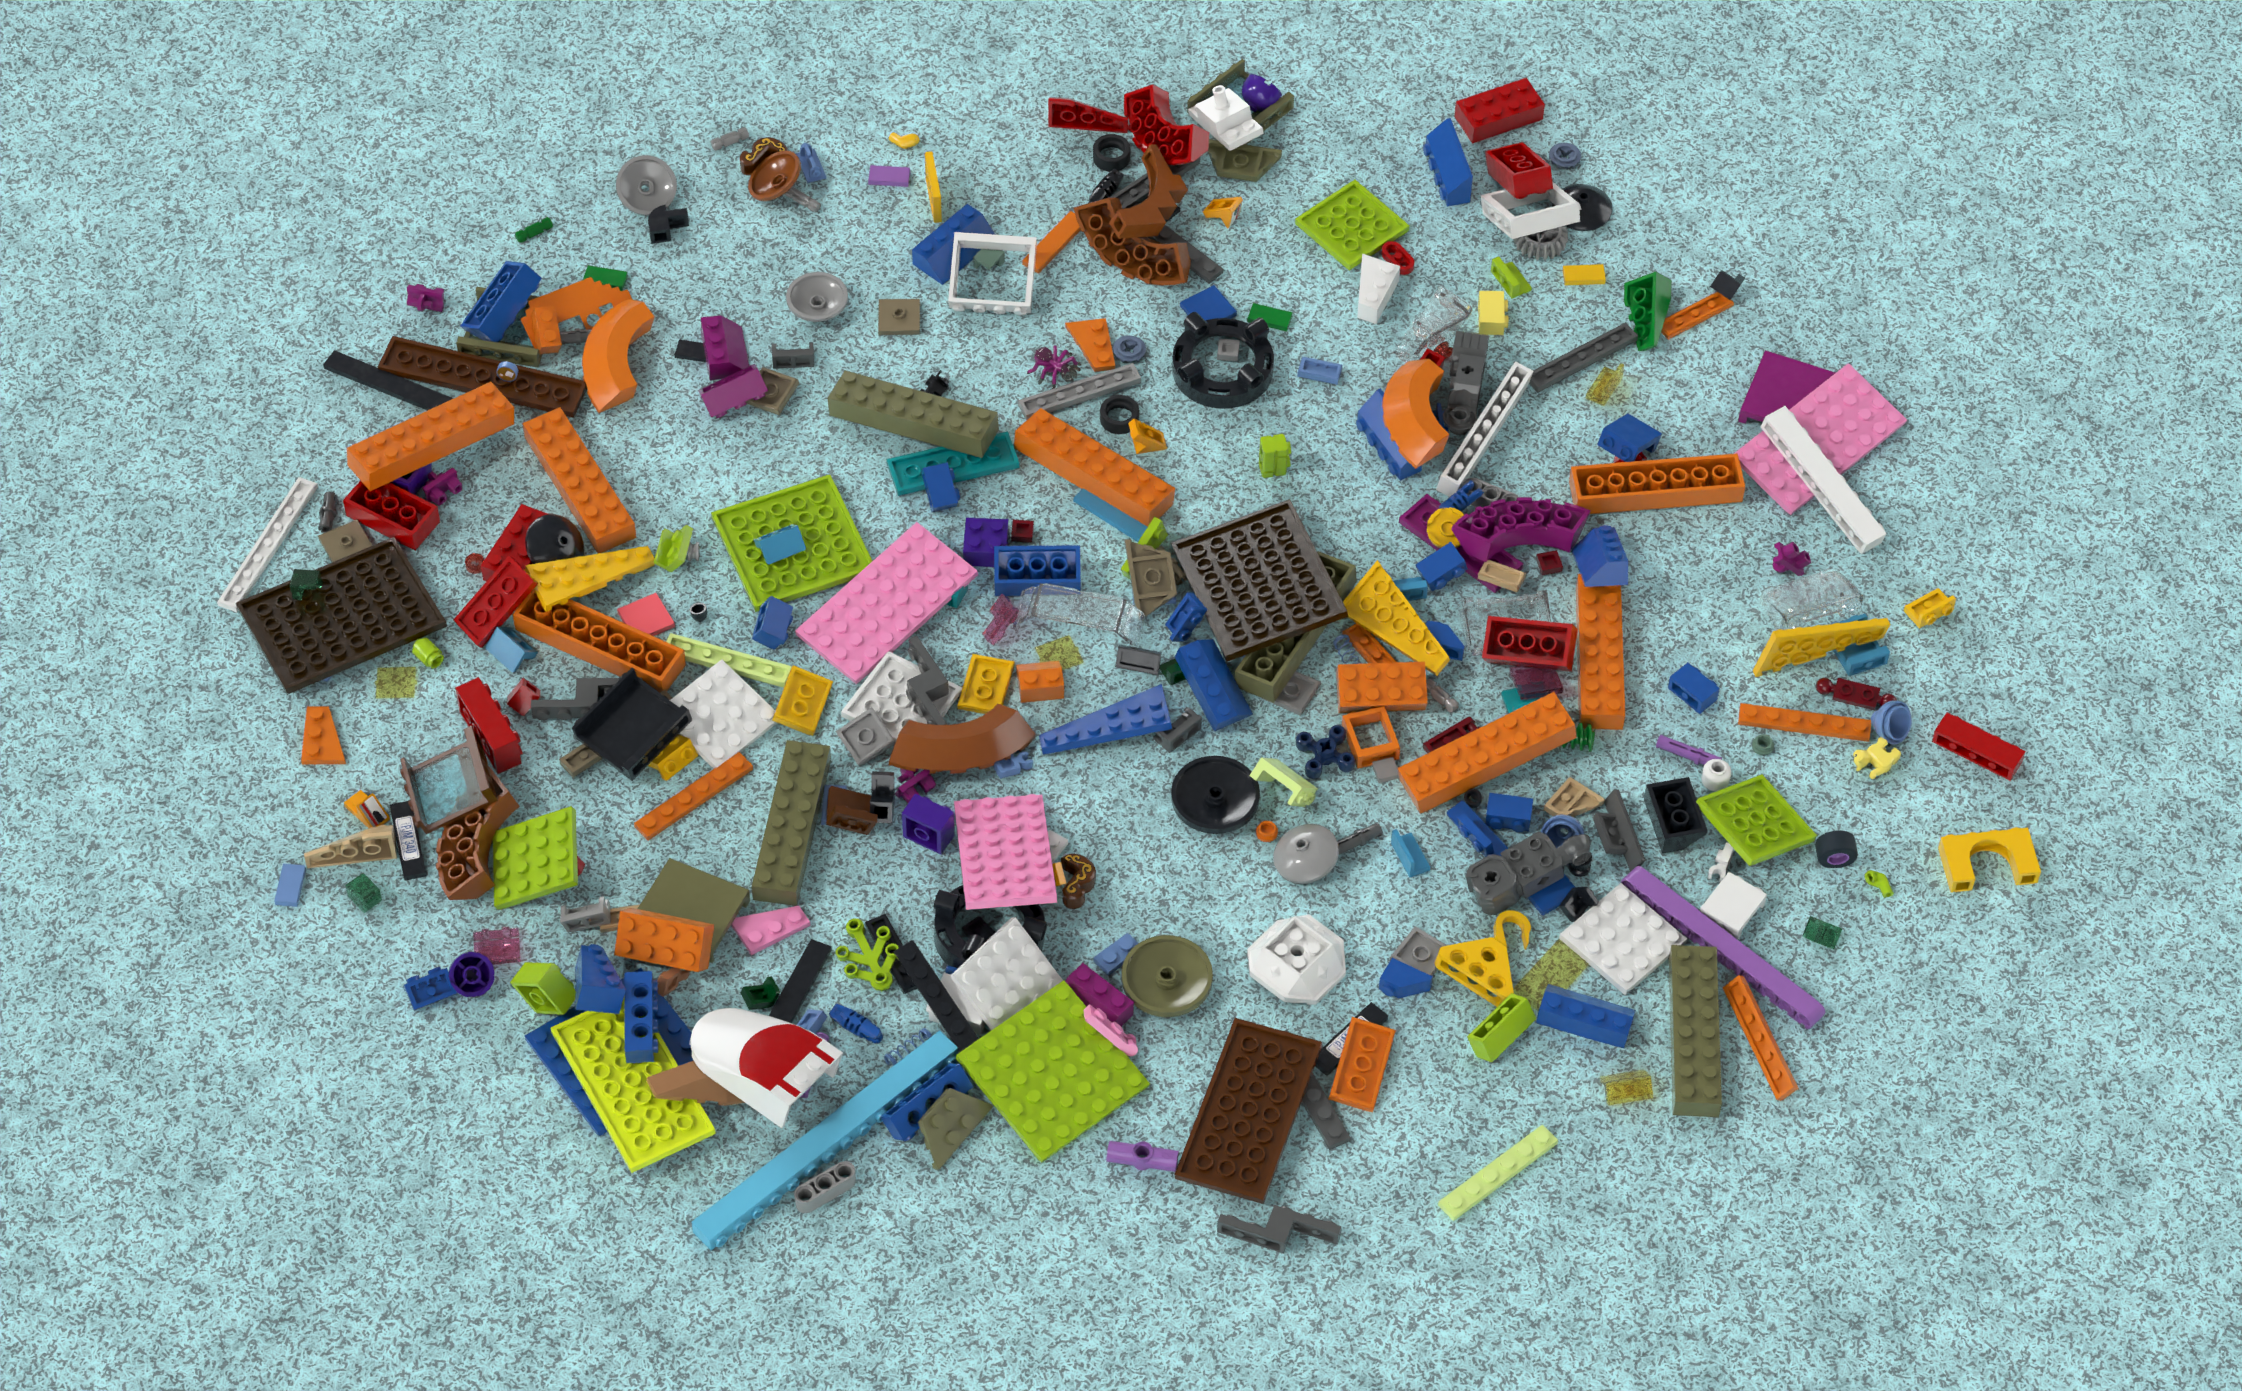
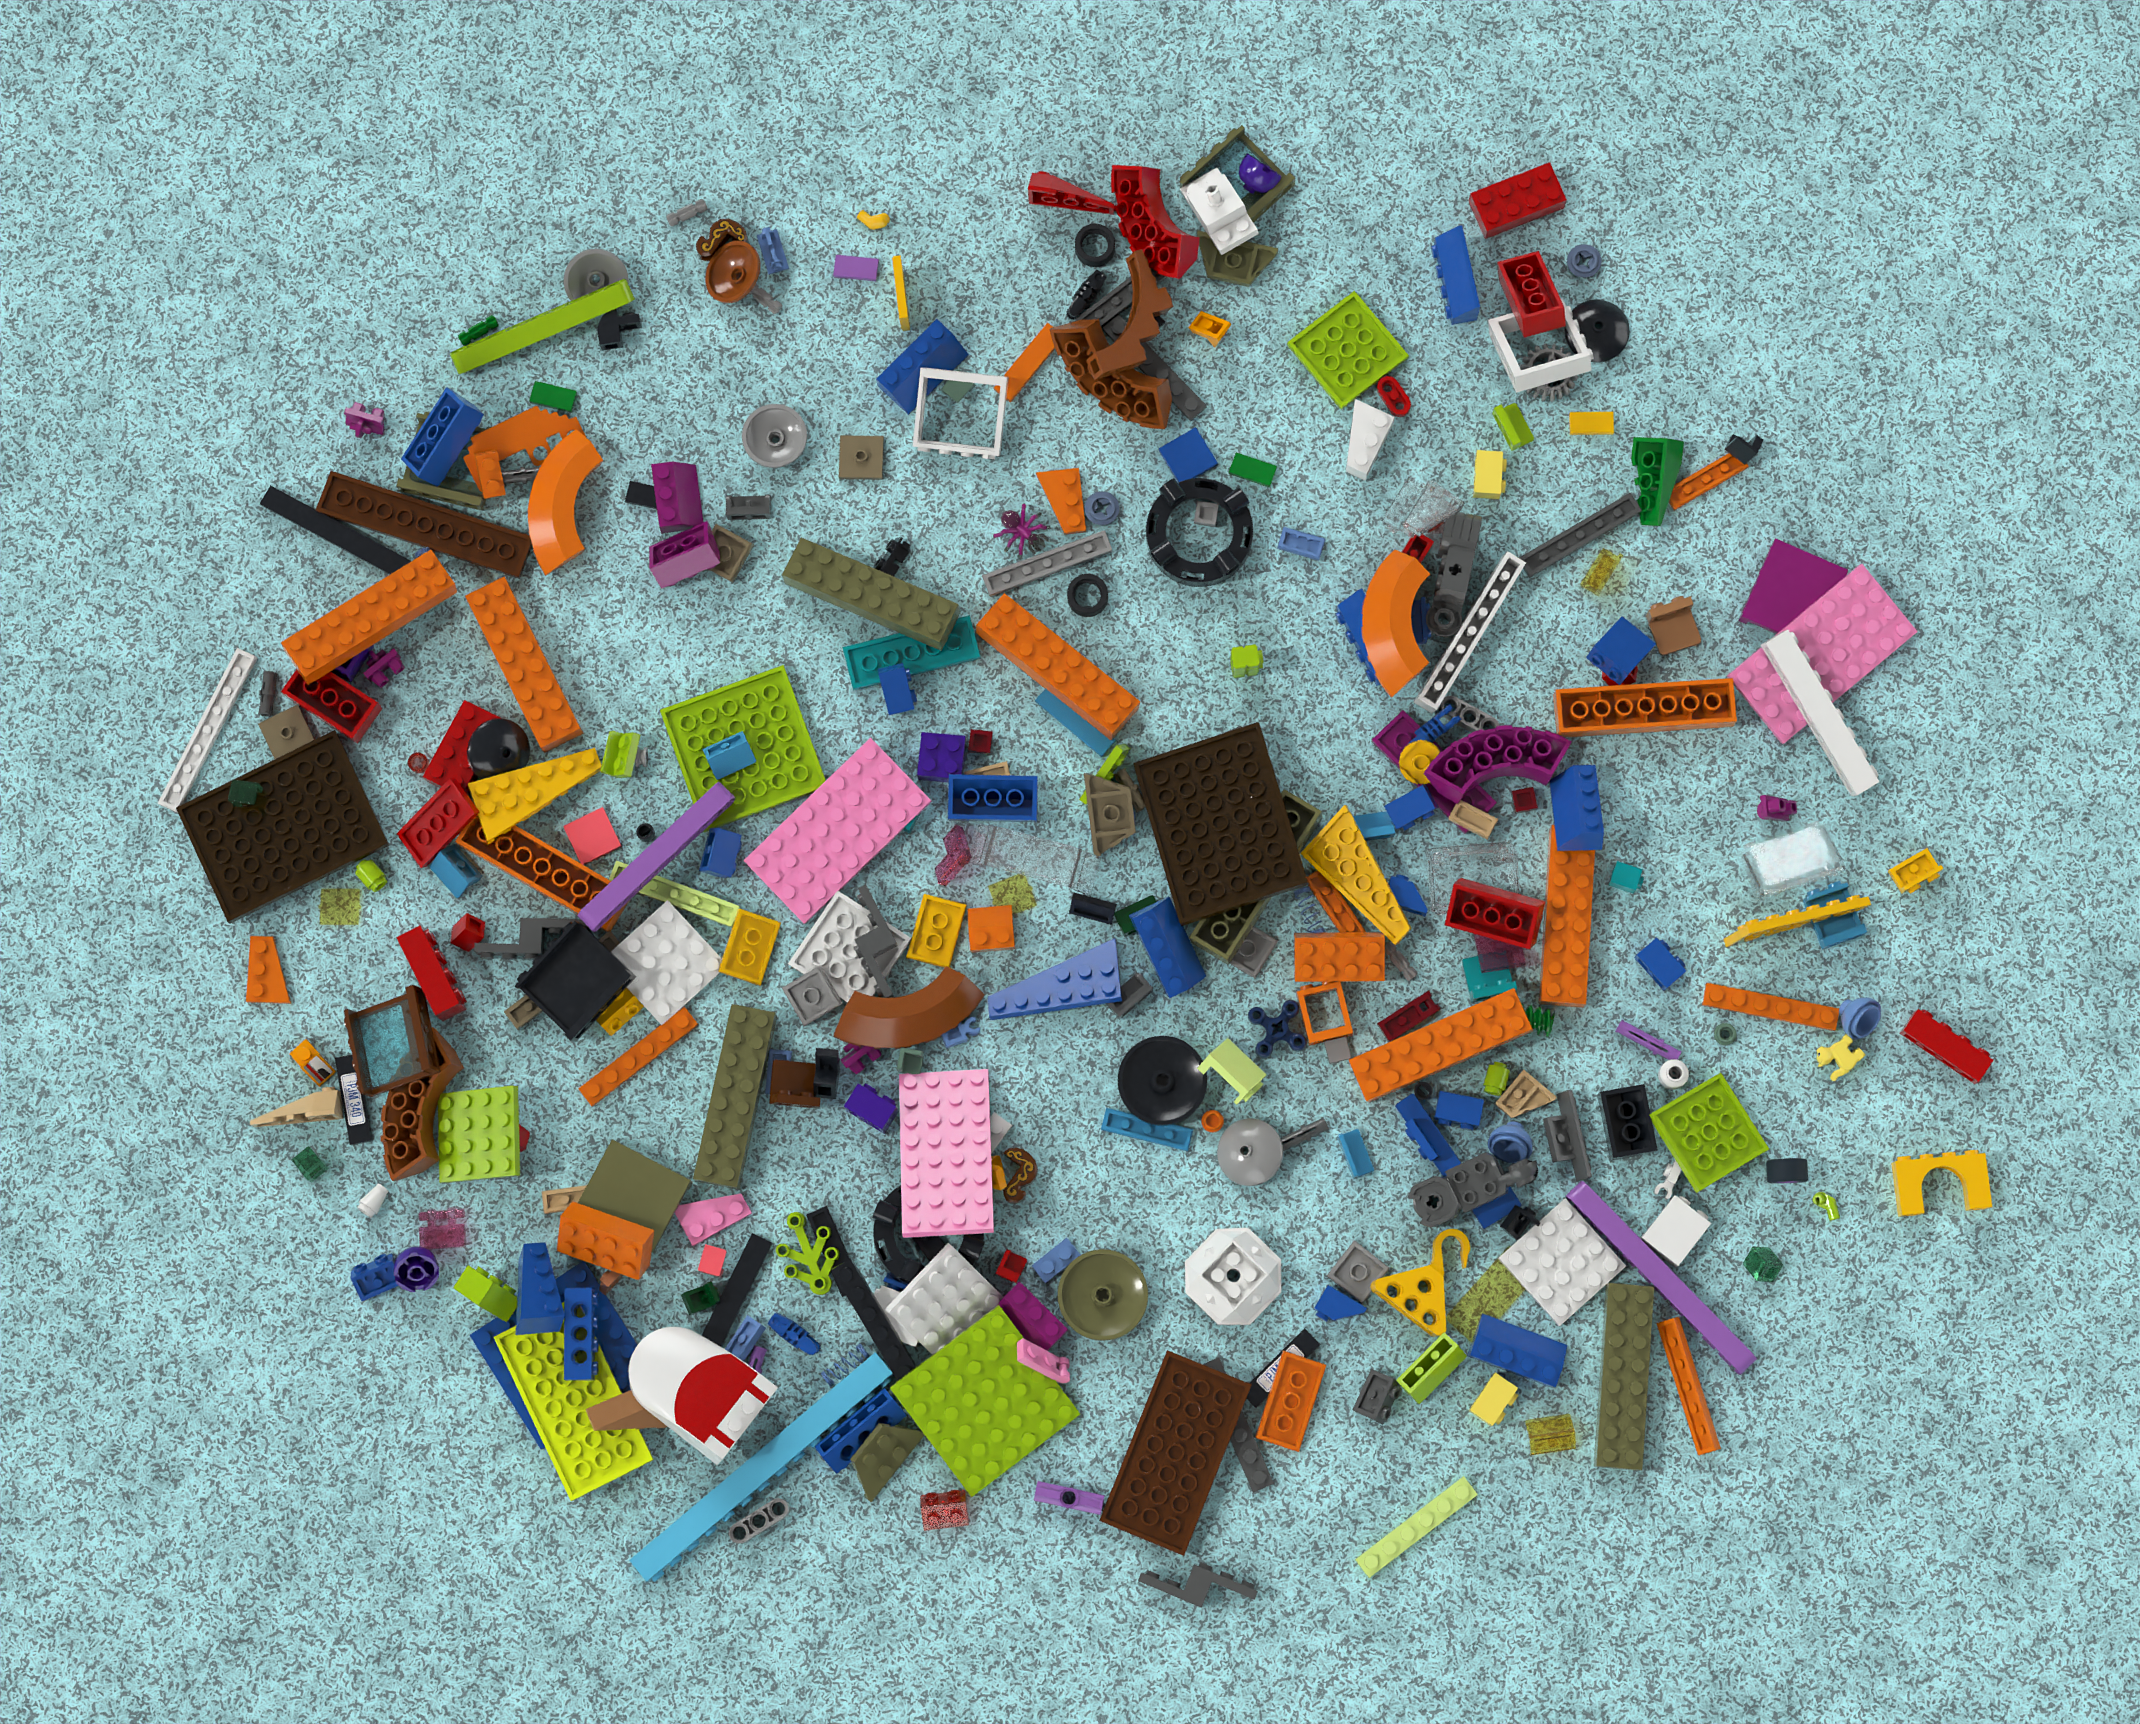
camera: 10 degrees right, 25 degrees up
medium blue tile [274,864,306,907] -> none
tile [496,361,519,382] -> none
light grey hinge [560,896,611,932] -> none
light orange slope [1128,418,1167,454] -> none
blue bracket [1165,592,1208,642] -> none
dark red plate [1816,678,1897,711] -> none
none -> white cone [357,1184,389,1218]
none -> lime beam [449,279,635,374]
none -> medium lavender beam [578,782,736,932]
none -> coral panel [698,1244,727,1278]
none -> sand green panel [897,1047,924,1074]
none -> clear red bracket [920,1490,969,1531]
none -> red panel [996,1249,1027,1284]
none -> dark azure tile [1101,1108,1193,1152]
none -> dark grey bracket [1352,1369,1401,1425]
none -> light yellow brick [1469,1372,1518,1426]
none -> lime brick [1483,1062,1510,1096]
none -> teal brick [1608,861,1644,894]
none -> medium nougat bracket [1646,596,1701,655]

